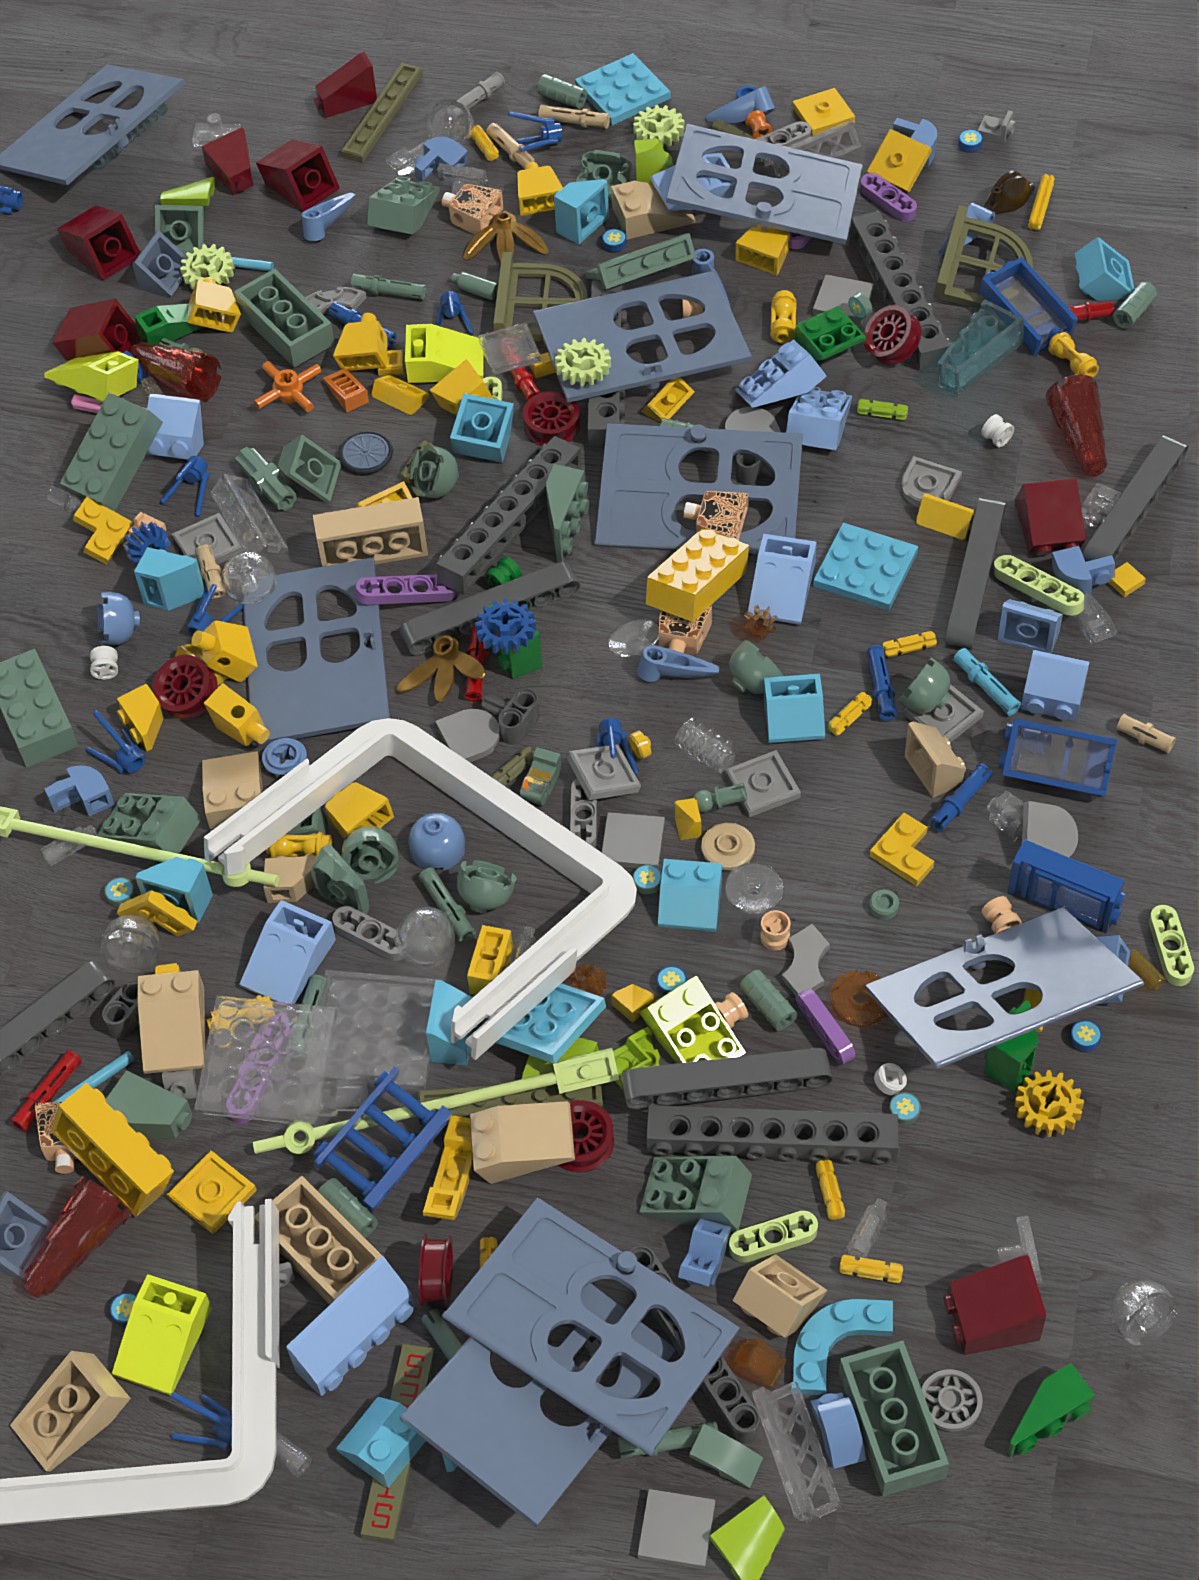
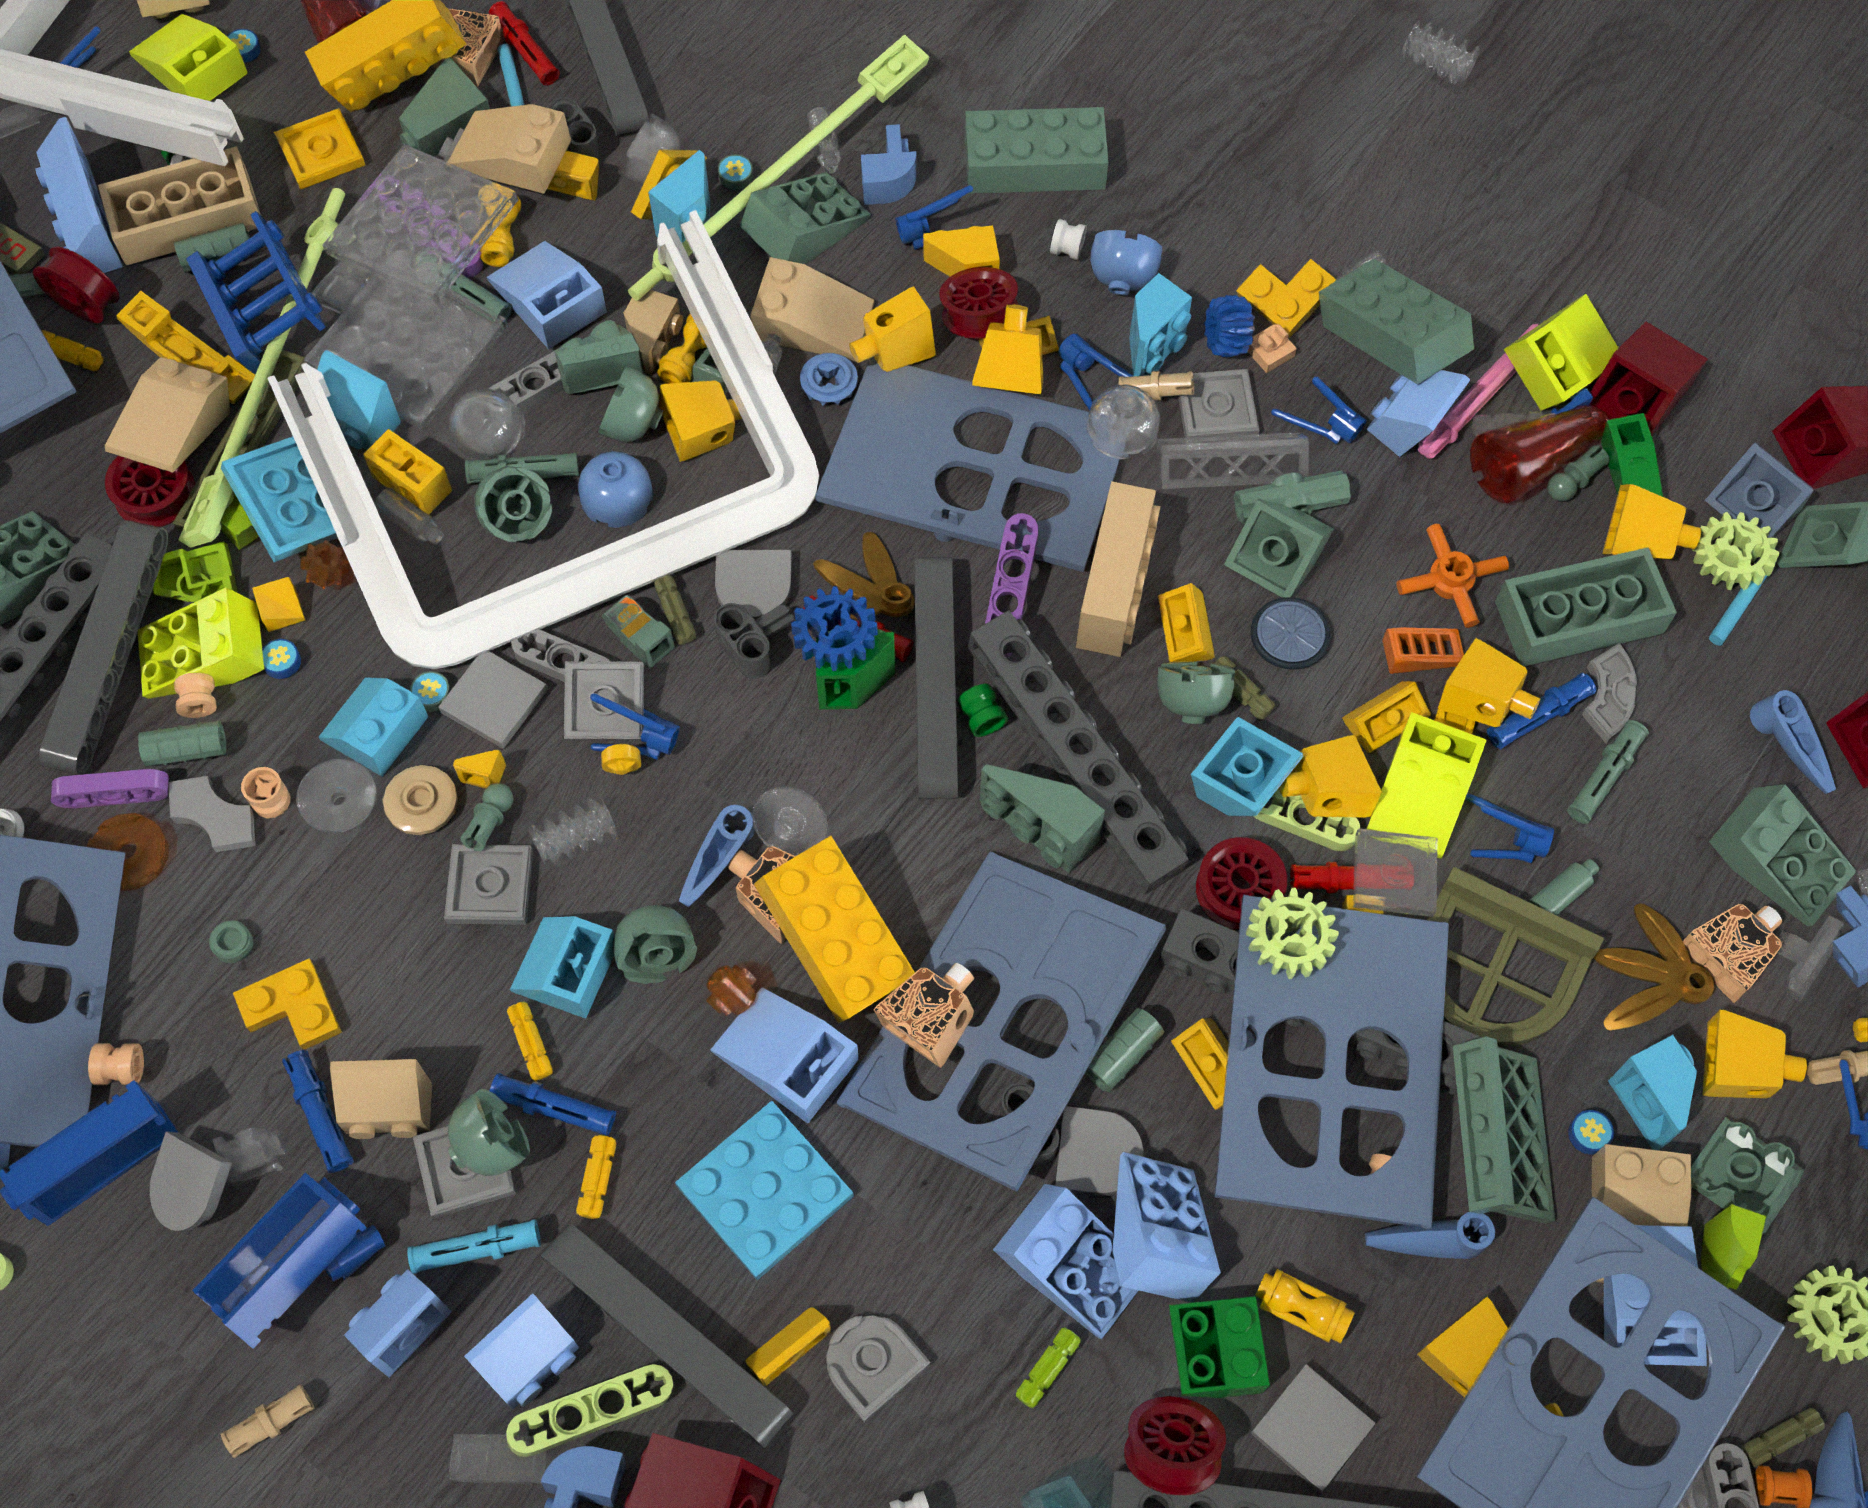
camera: 110 degrees right, 10 degrees up
tile [848,293,872,319] -> none

